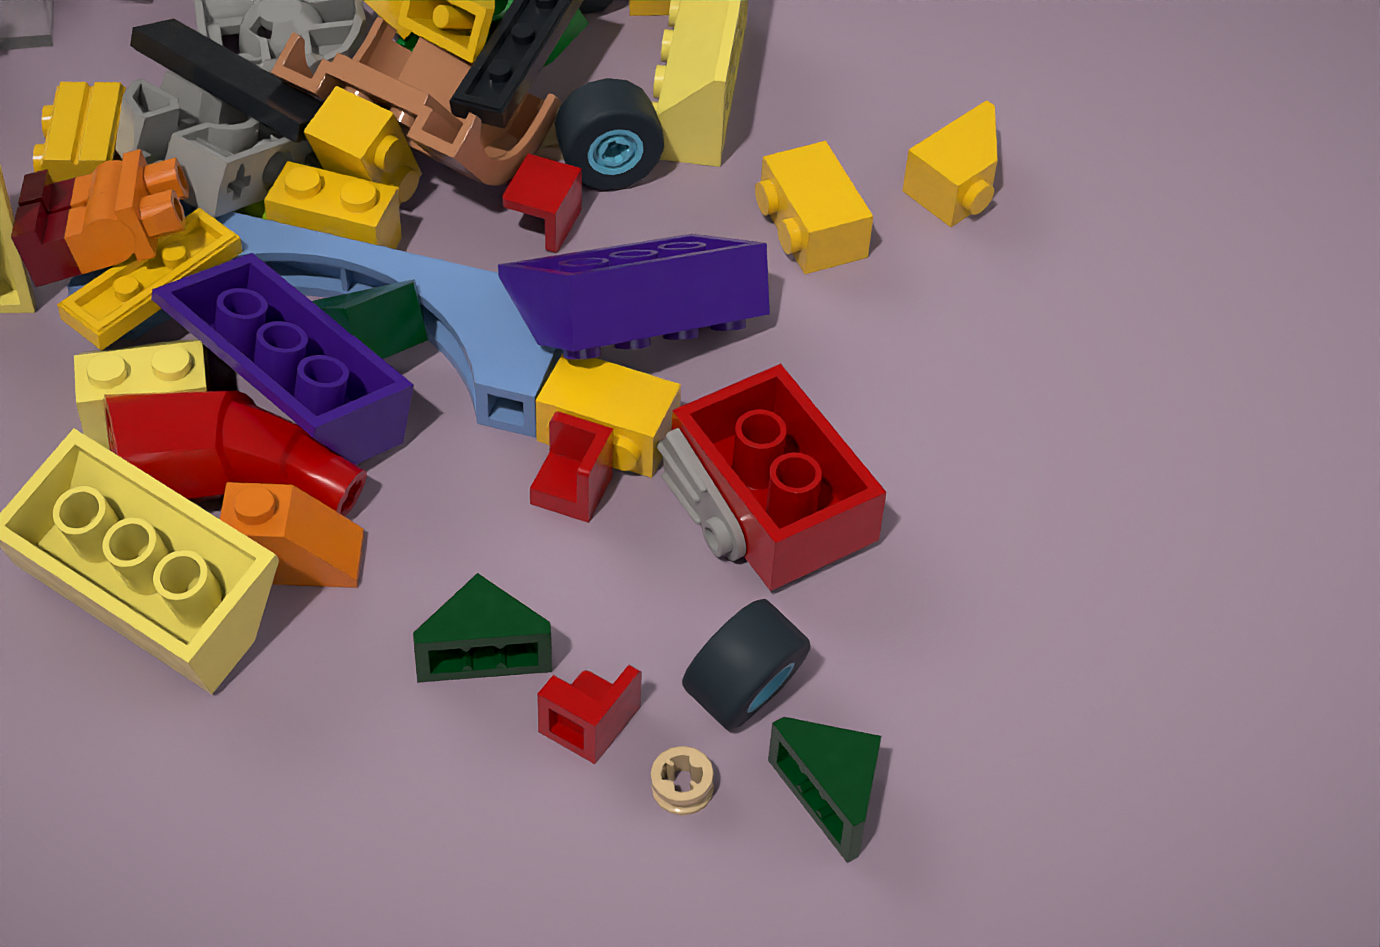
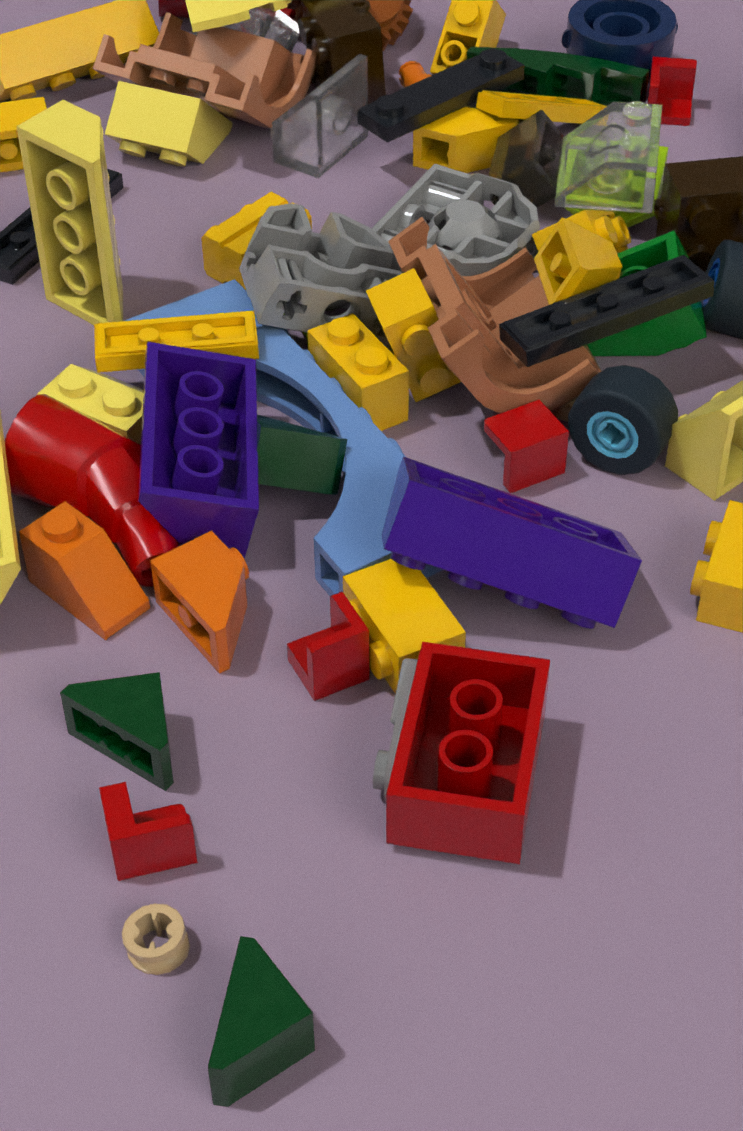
camera: 45 degrees right, 5 degrees down
orange hips [11,149,189,287] -> none
black tile [130,18,323,143] -> none
black wheel [682,599,811,730] -> none
none -> orange slope [150,530,249,674]

